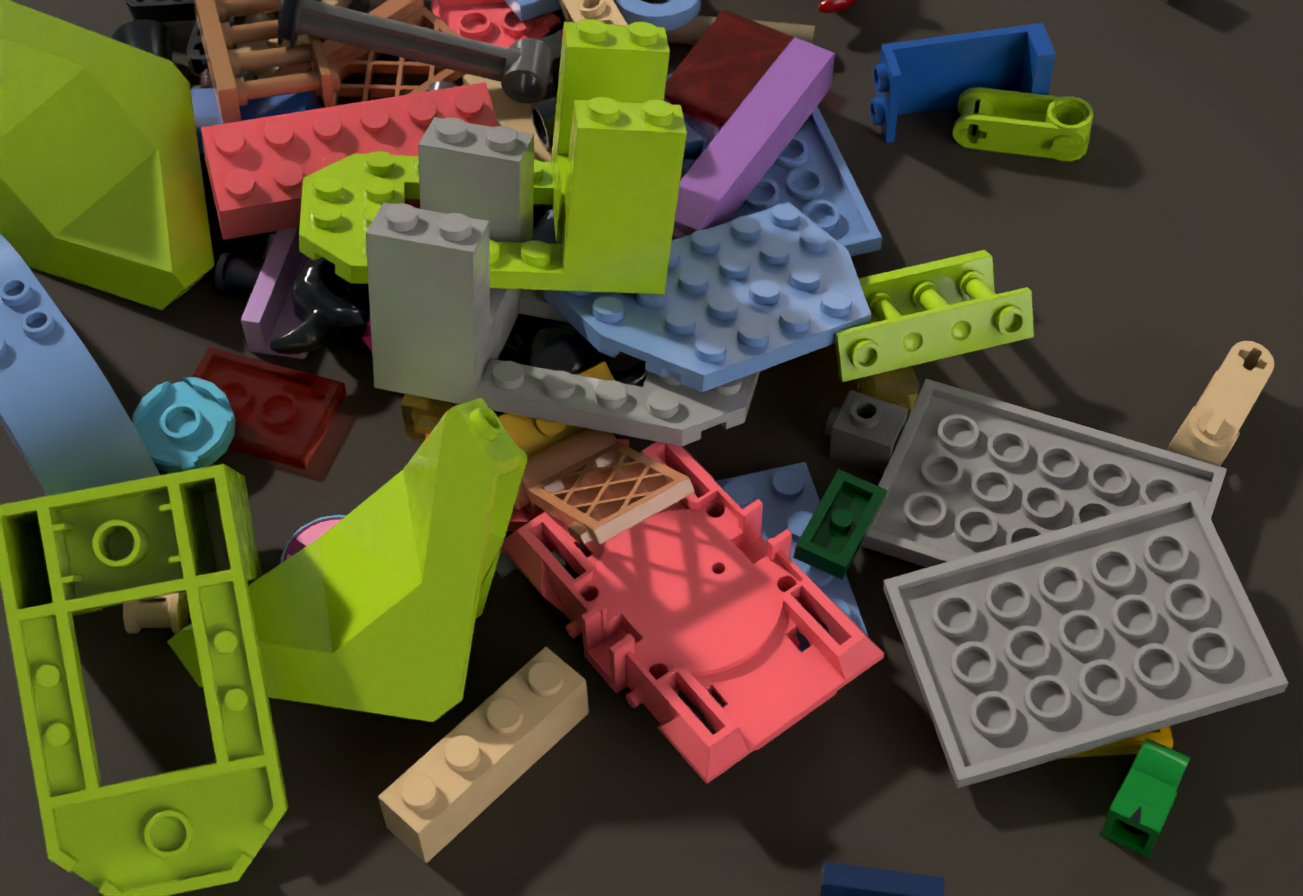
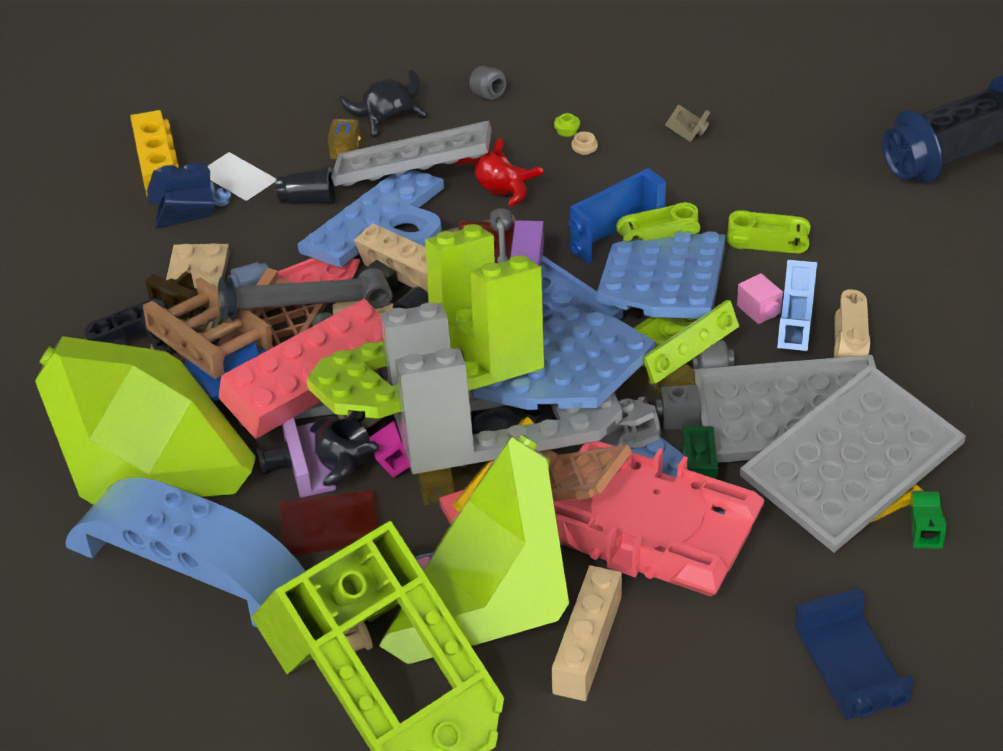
camera: 25 degrees left, 10 degrees down
medium azure tile [132,377,236,474] -> none
none -> dark grey hinge [490,208,512,263]
none -> medium blue plate [597,231,726,318]
none -> light grey hinge [600,396,661,448]
none -> dark grey head [690,339,734,372]
none -> lime piece [727,210,811,253]
none -> bright pink brick [737,273,783,324]
none -> light blue arch [777,260,817,351]

